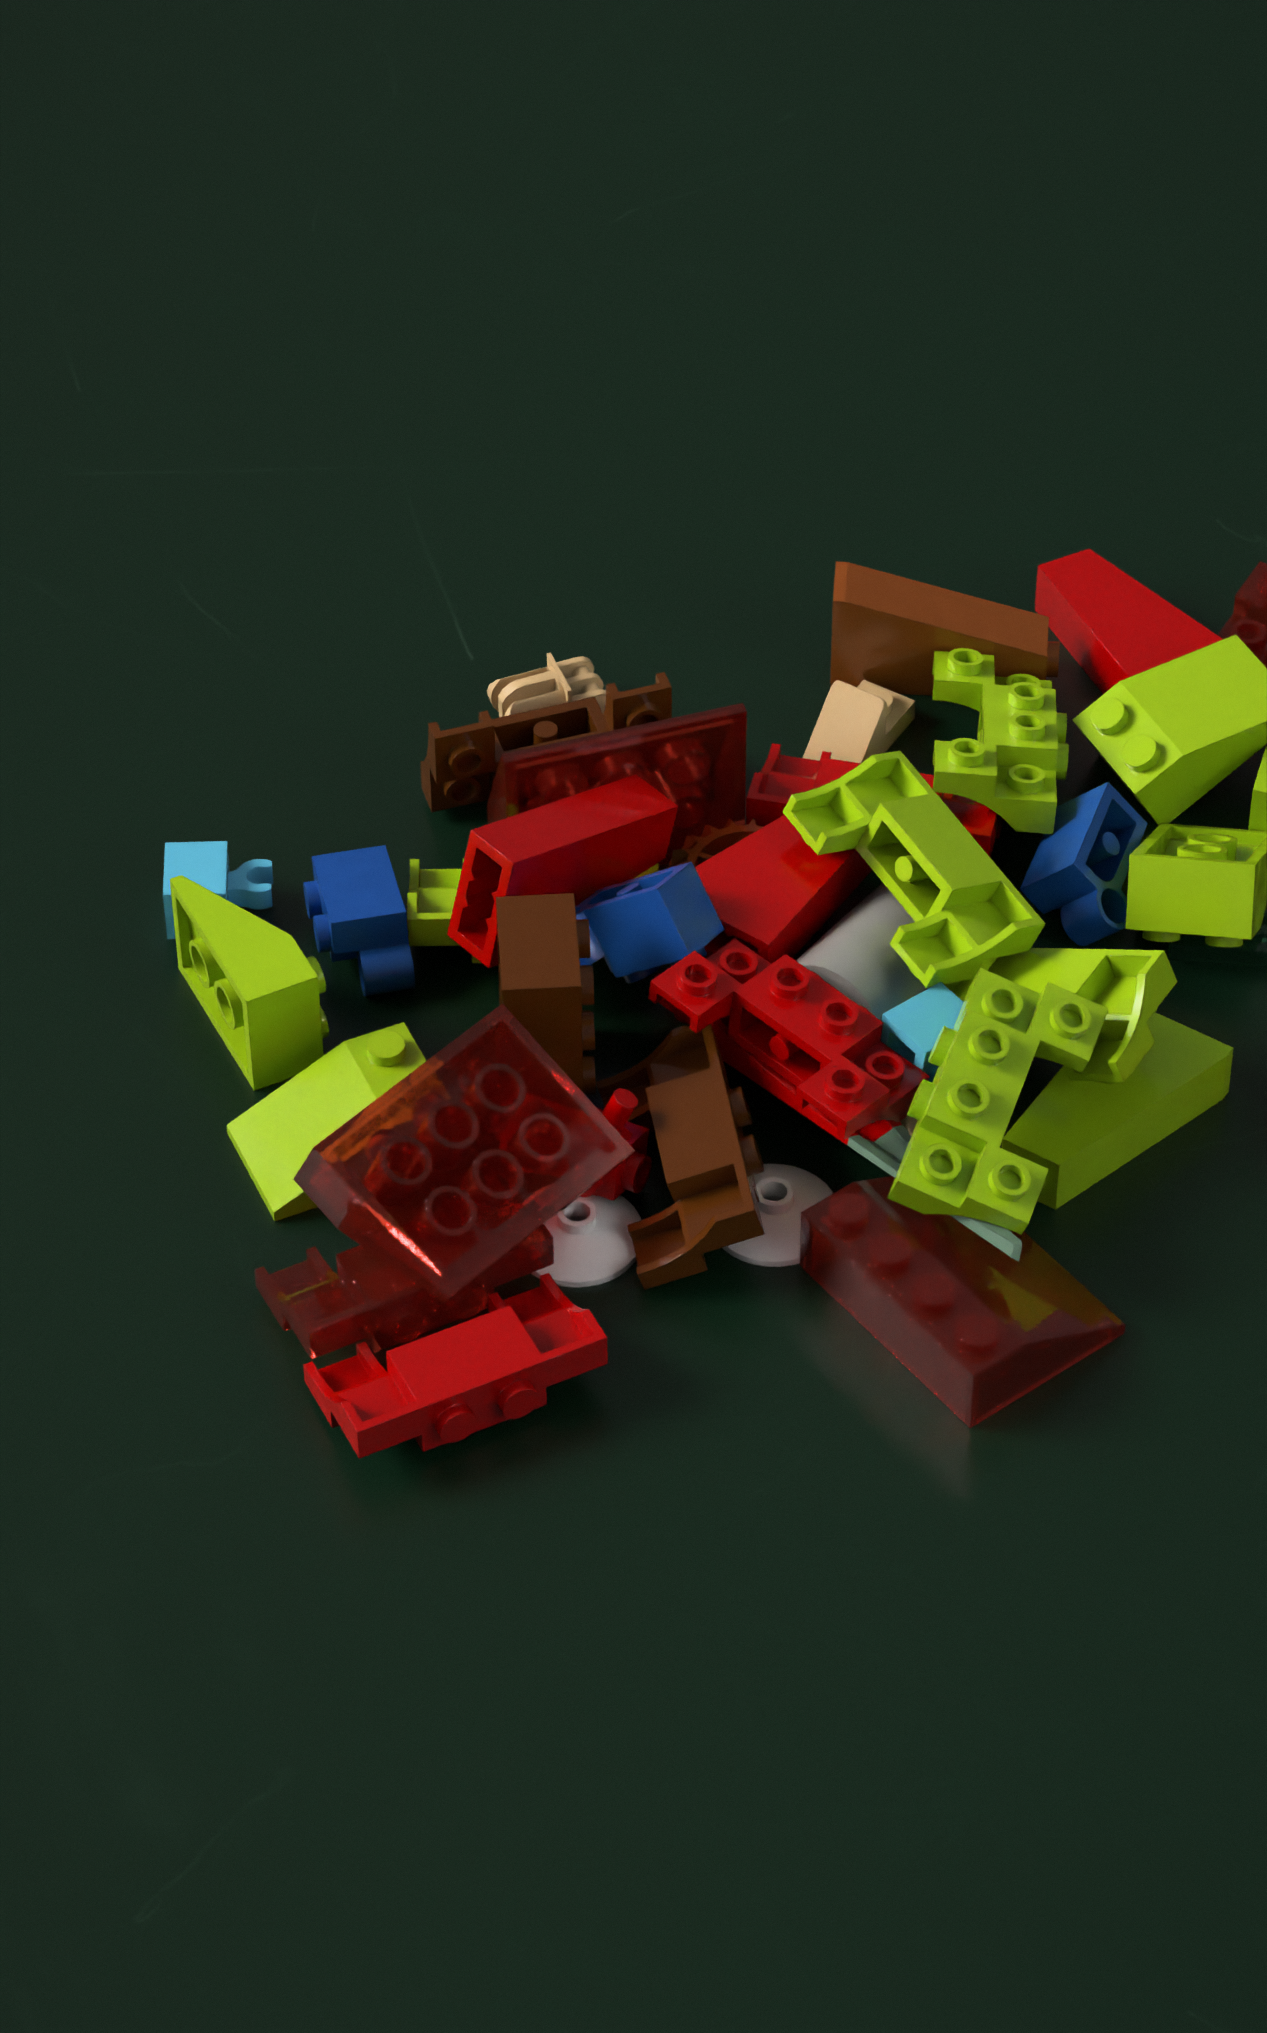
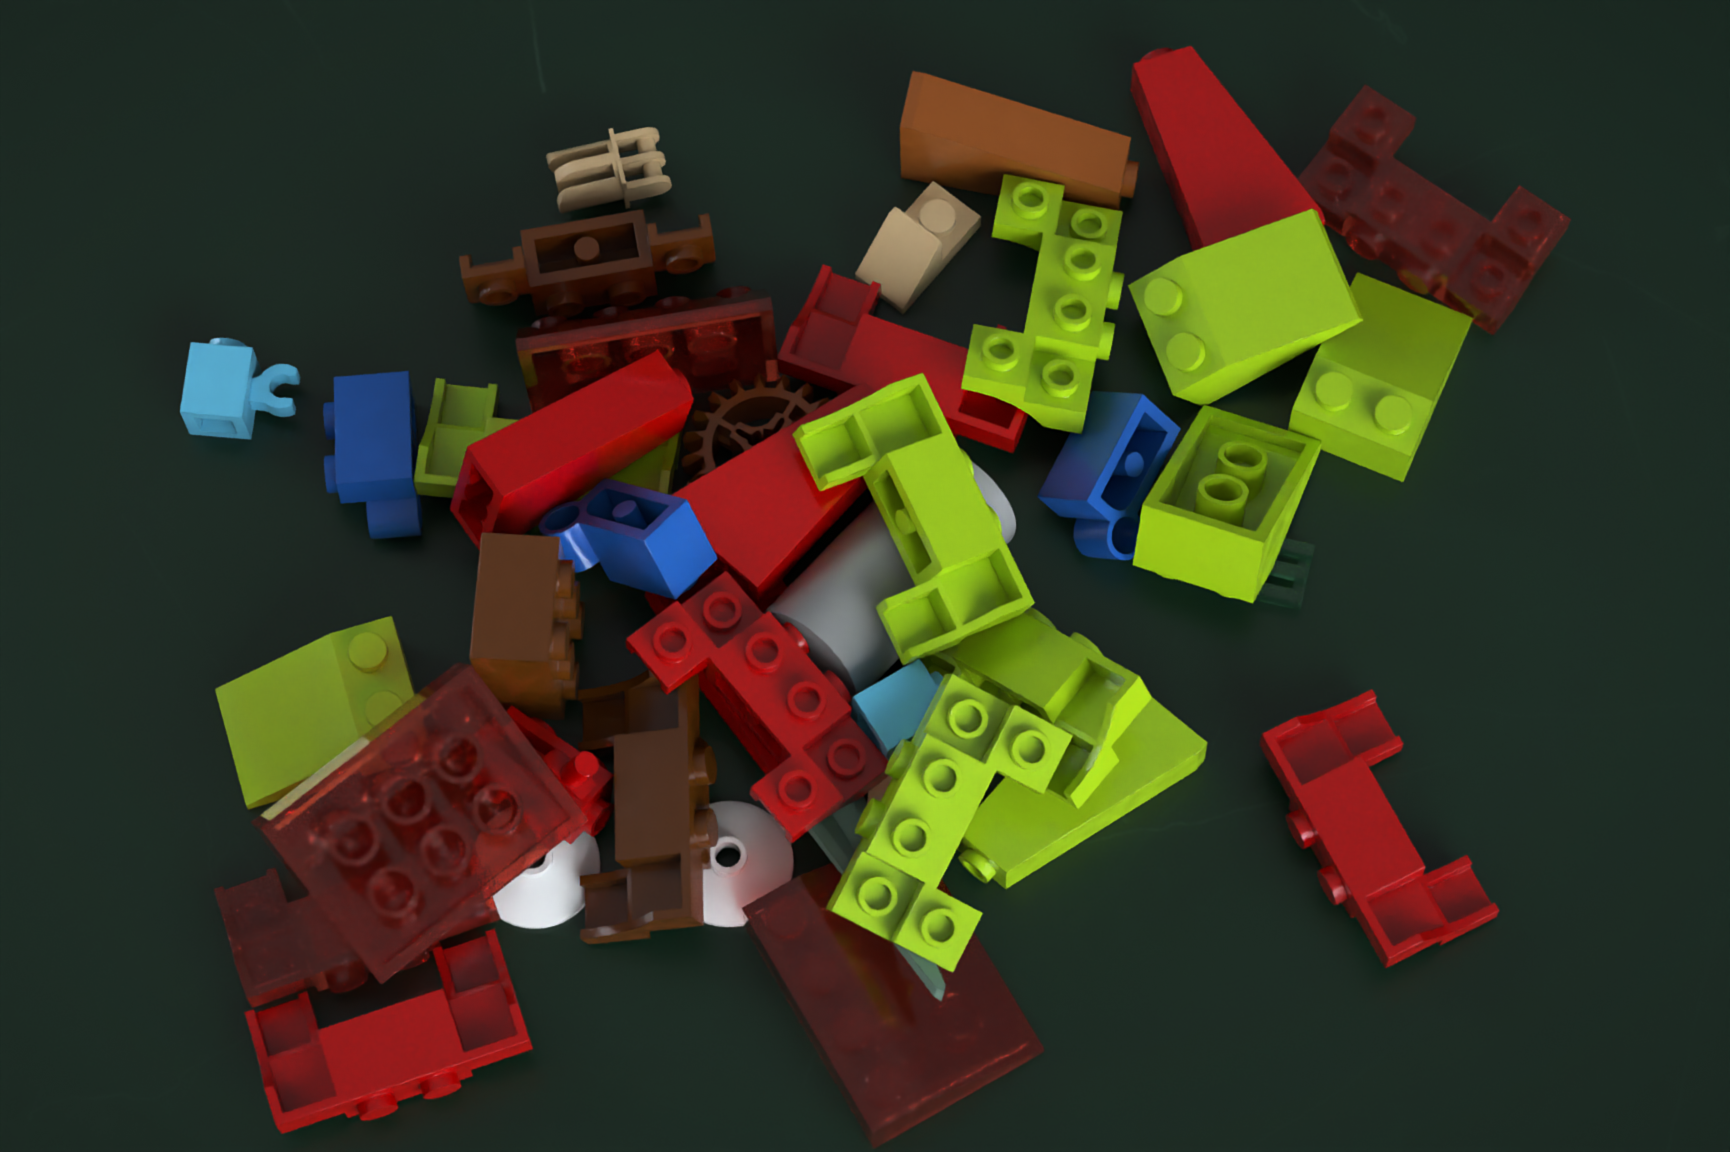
camera: 10 degrees right, 25 degrees up
lime slope [170,875,329,1091] -> none

